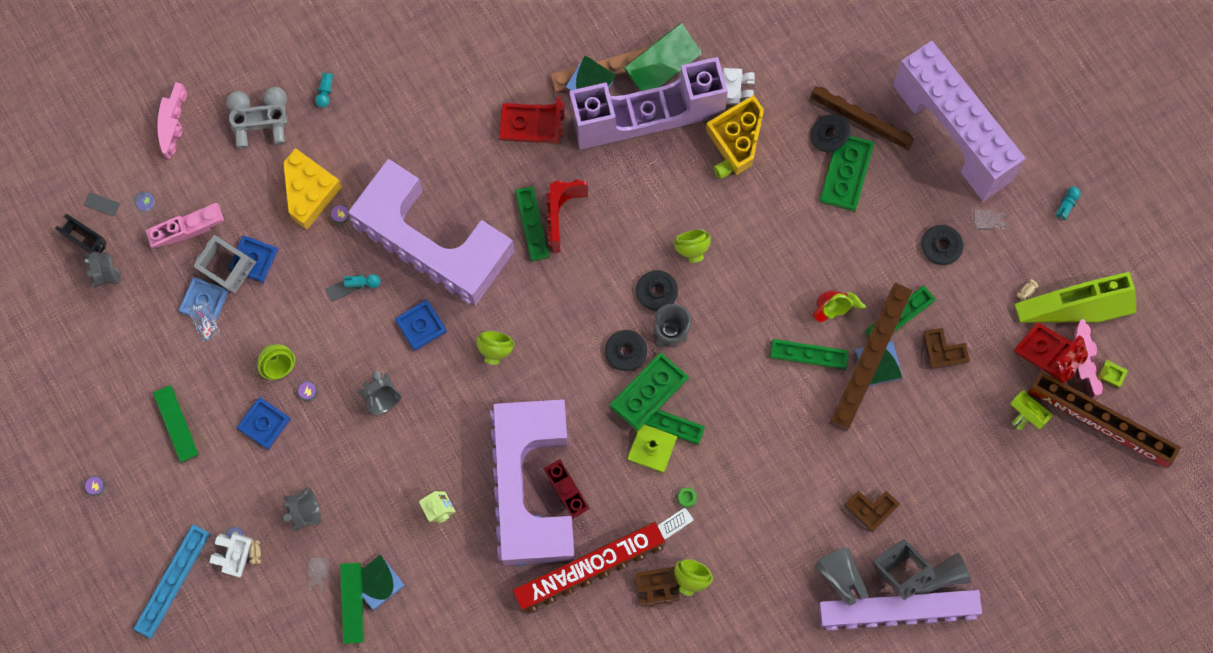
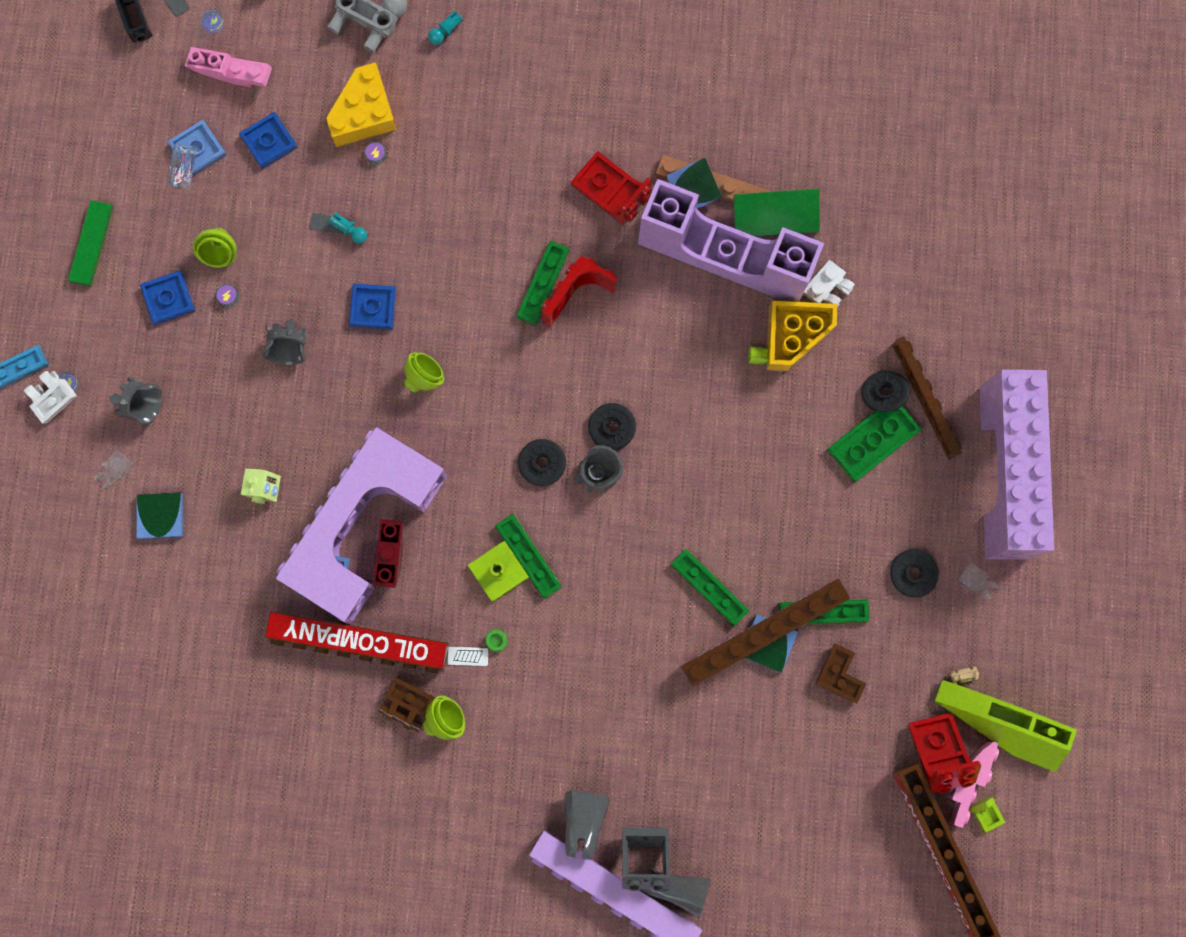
camera: 30 degrees right, 5 degrees up
dark grey hair [84,252,121,288] -> none
light grey window [193,235,256,293] -> none
tan piece [249,540,261,565] -> none
green tile [340,562,365,644] -> none
lavender arch [348,159,515,306] -> none
green tile [609,352,689,432] -> none
lime piece [673,229,711,263] -> none
lime hair [813,290,866,322] -> none
reddish brown plate [844,490,900,533] -> none
lime tile [1010,389,1053,430] -> none
teal pin [1055,186,1081,220] -> none

